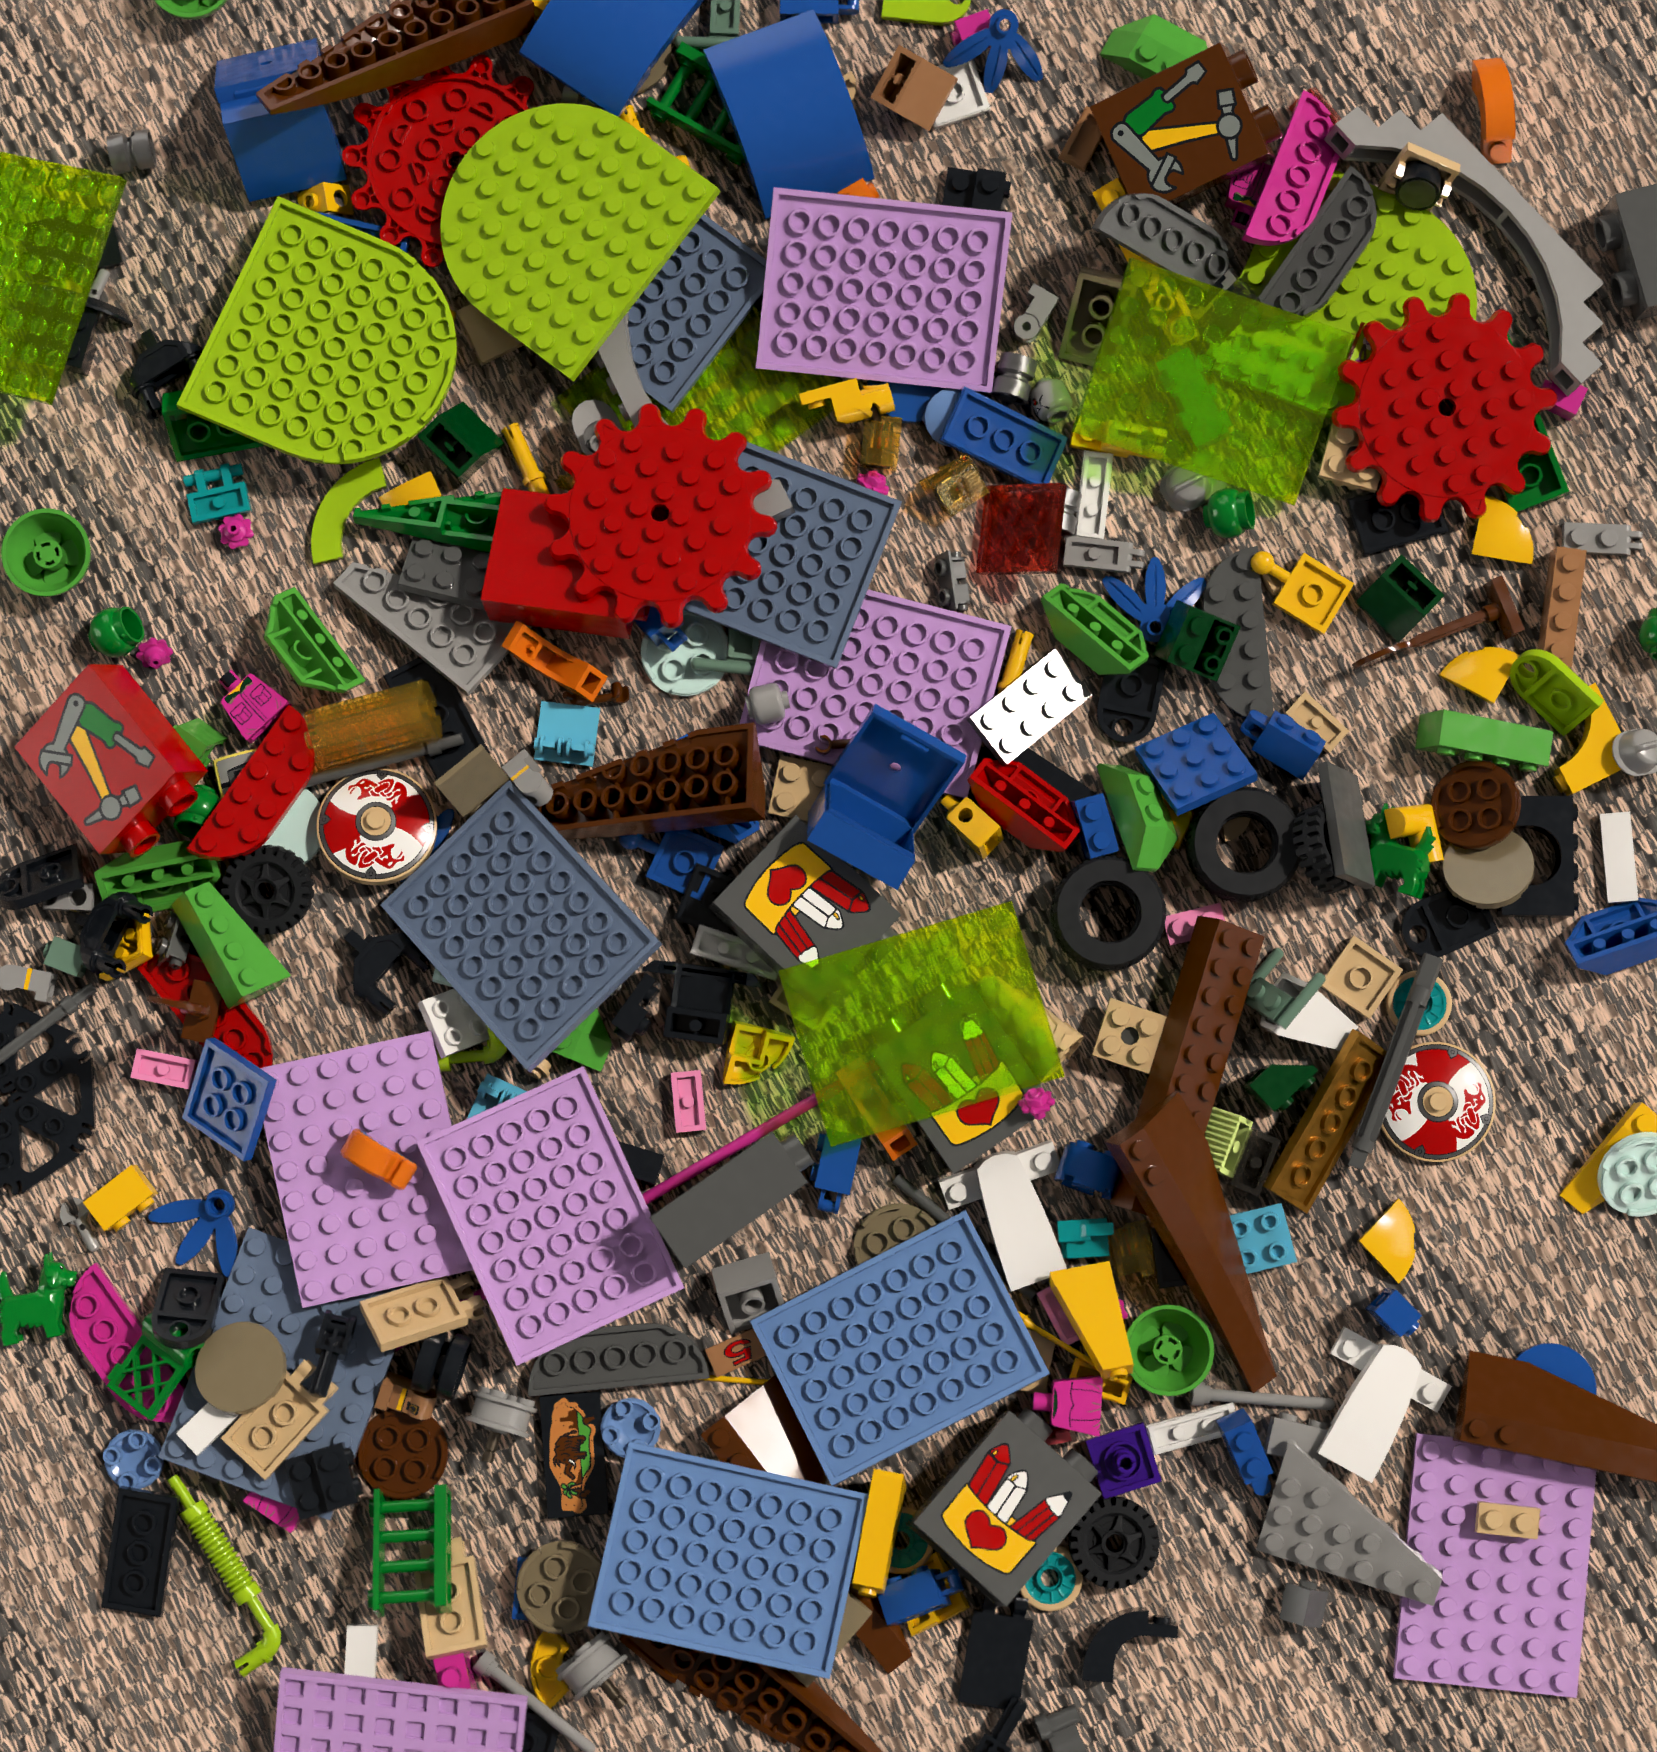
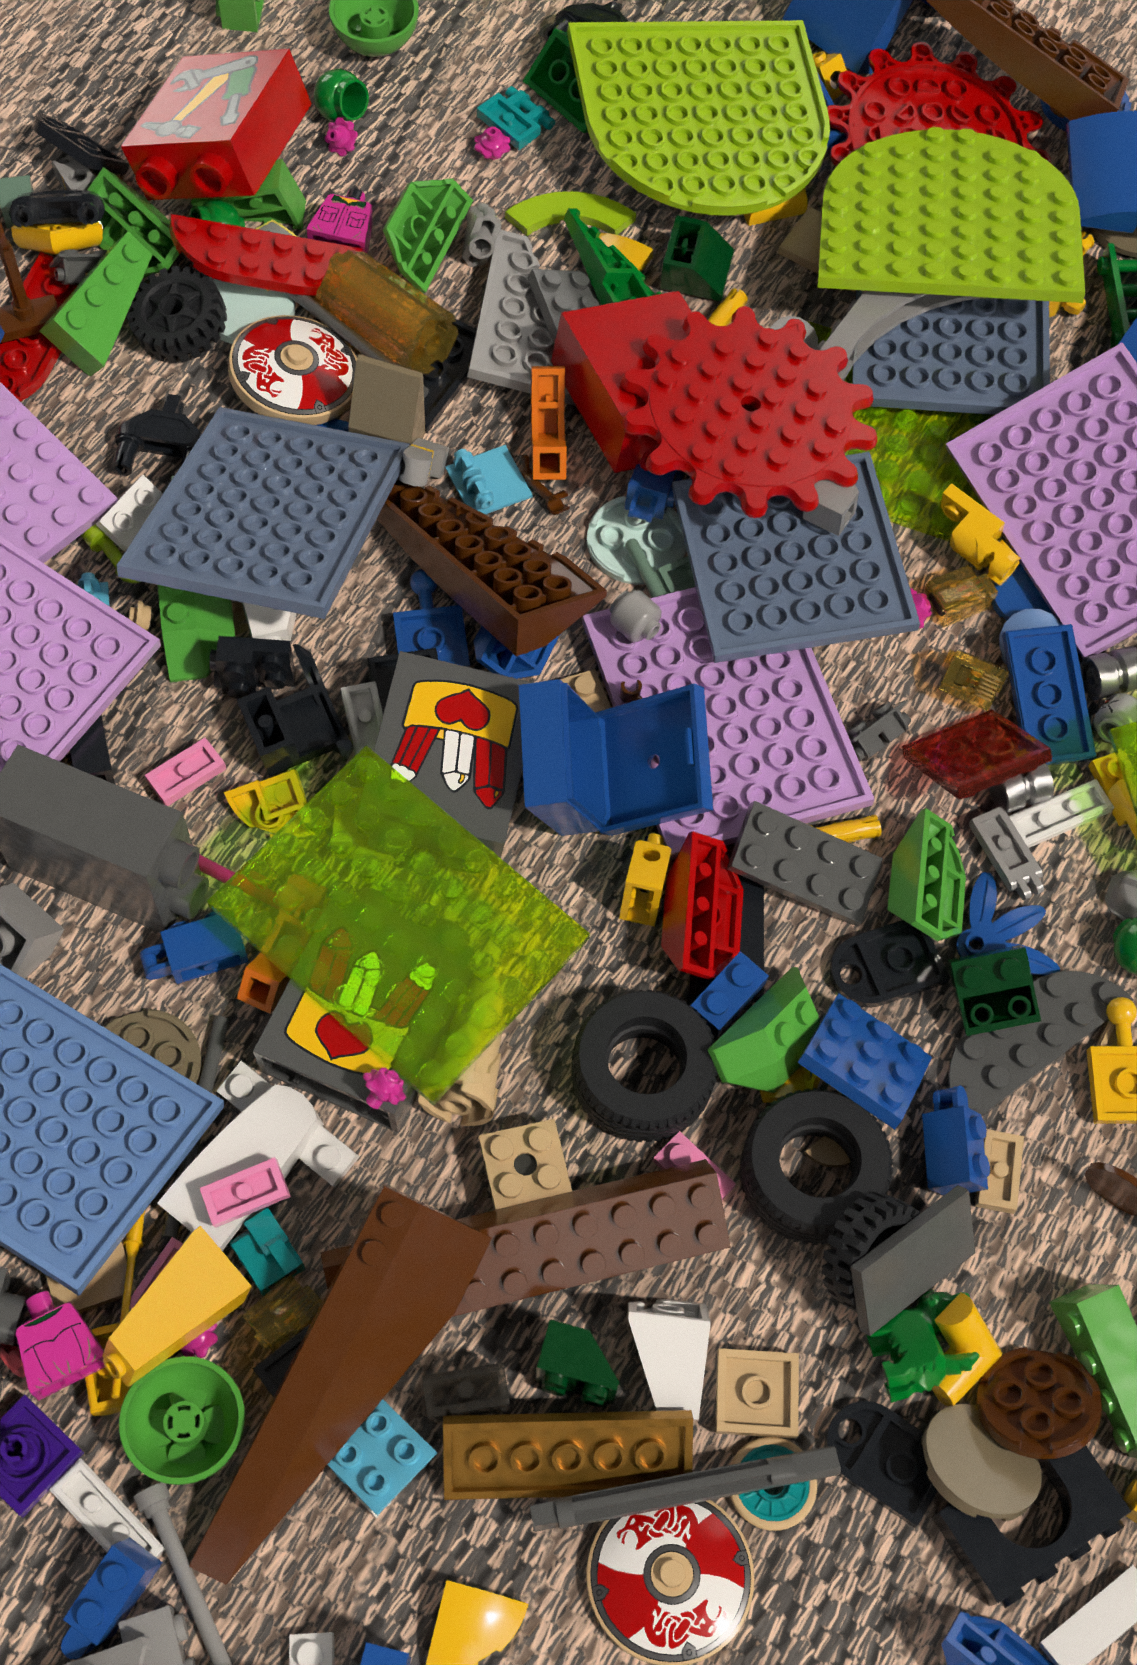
camera: 55 degrees right, 20 degrees down
blue brick [1054,1140,1121,1199] -> none
yellowish green brick [1204,1107,1253,1178] -> none
sand green plate [1245,948,1326,1030] -> none
none -> bright pink plate [200,1157,291,1228]
none -> light grey rock [462,202,502,267]

